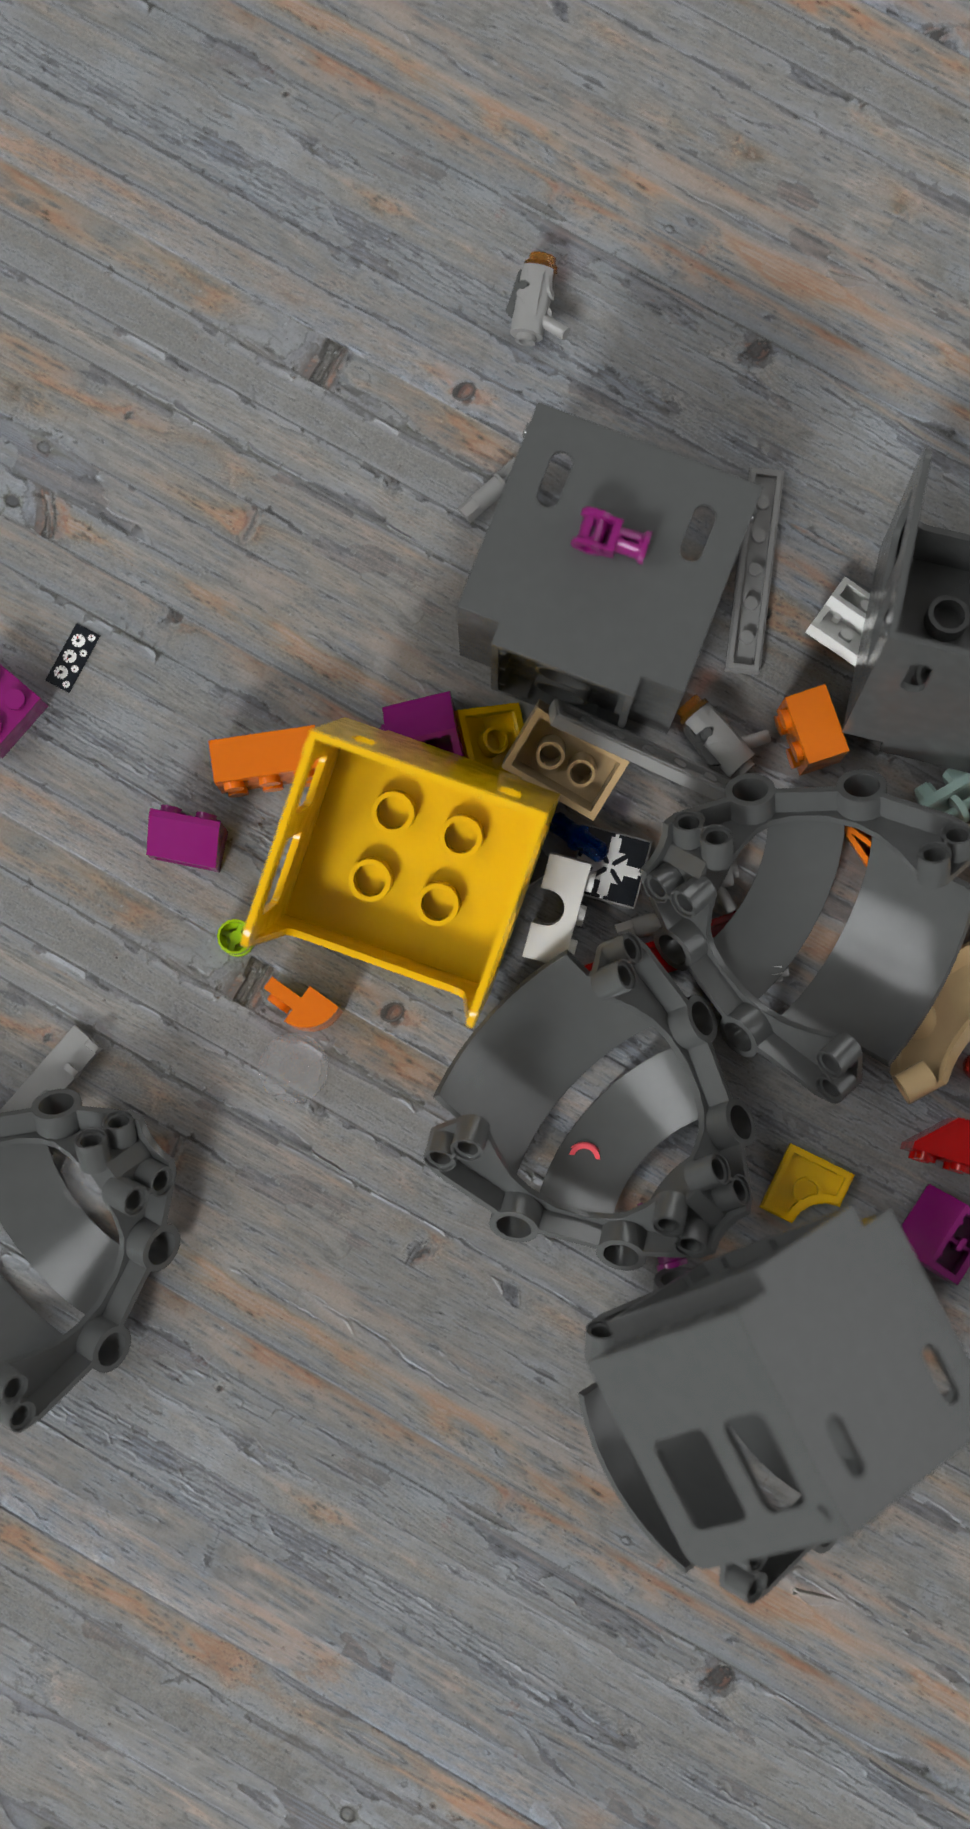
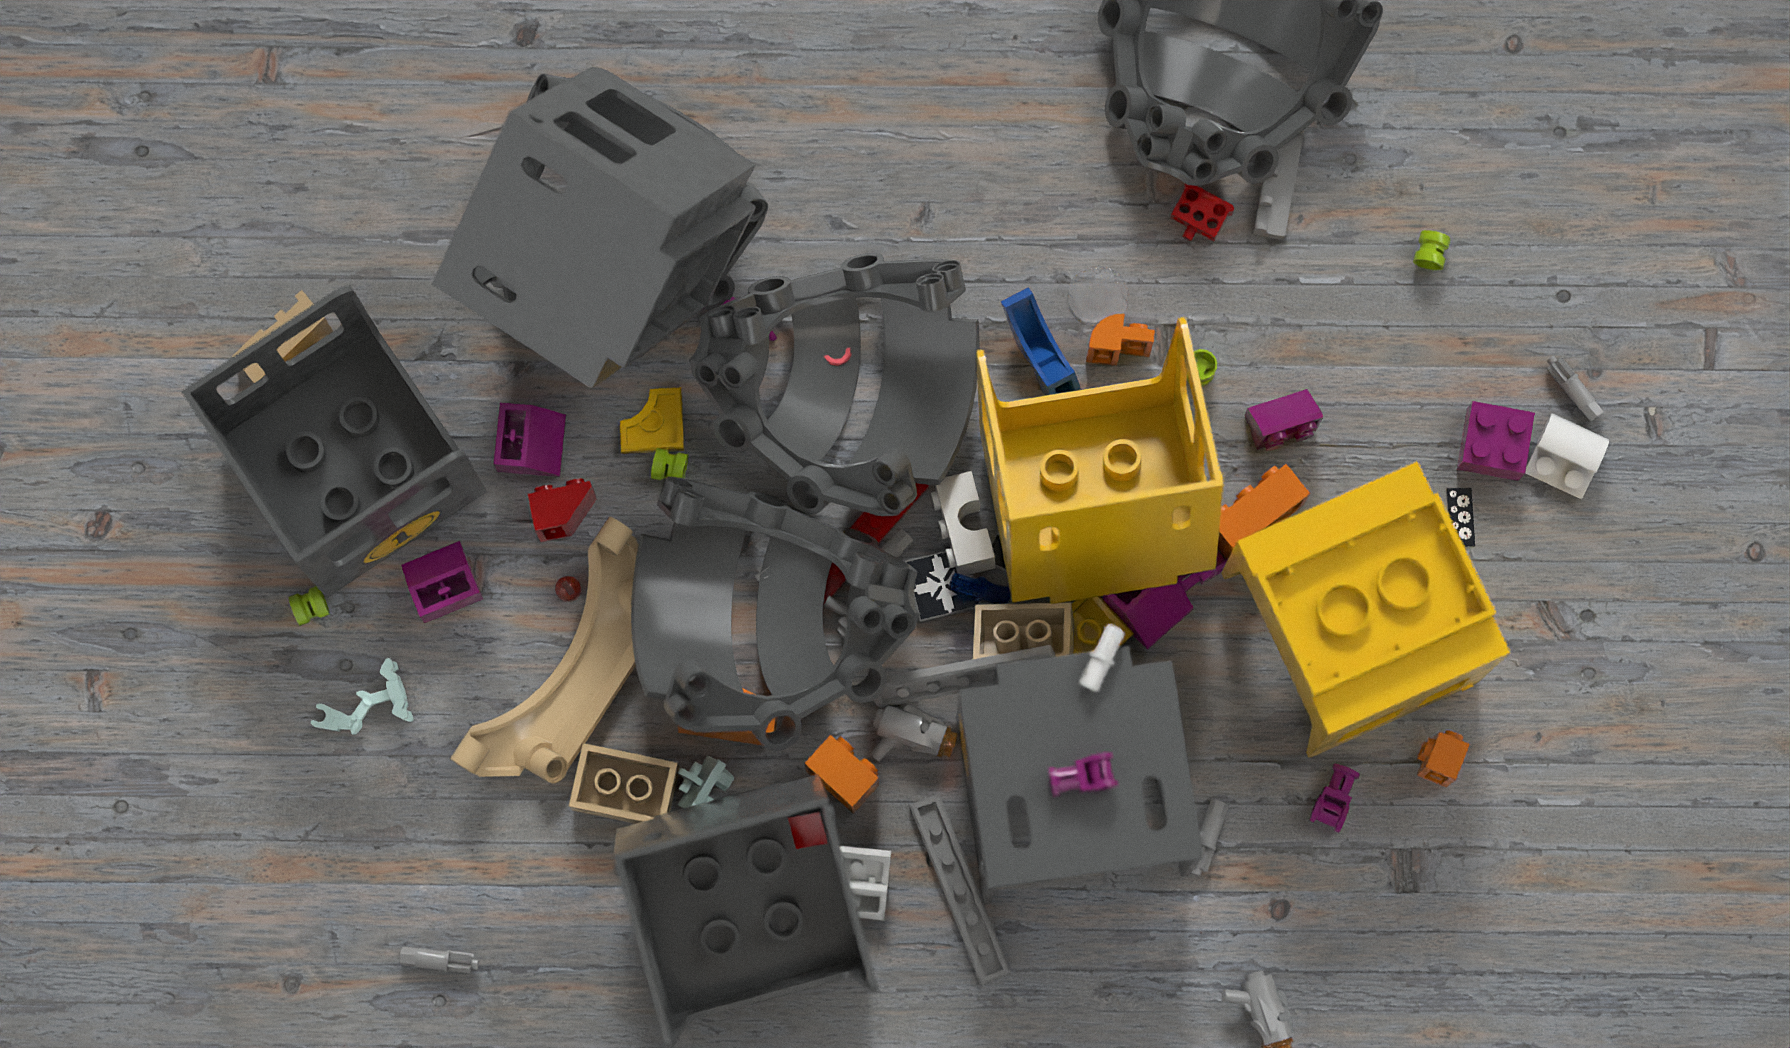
camera: 150 degrees right, 5 degrees down
none -> lime wheel [651,448,689,480]
none -> blue arch [1001,288,1081,396]
none -> white axle [1079,625,1124,692]
none -> red piece [1170,183,1234,242]
none -> yellow piece [1221,461,1511,758]
none -> magenta connector [1309,763,1360,833]
none -> orange brick [1417,730,1470,787]

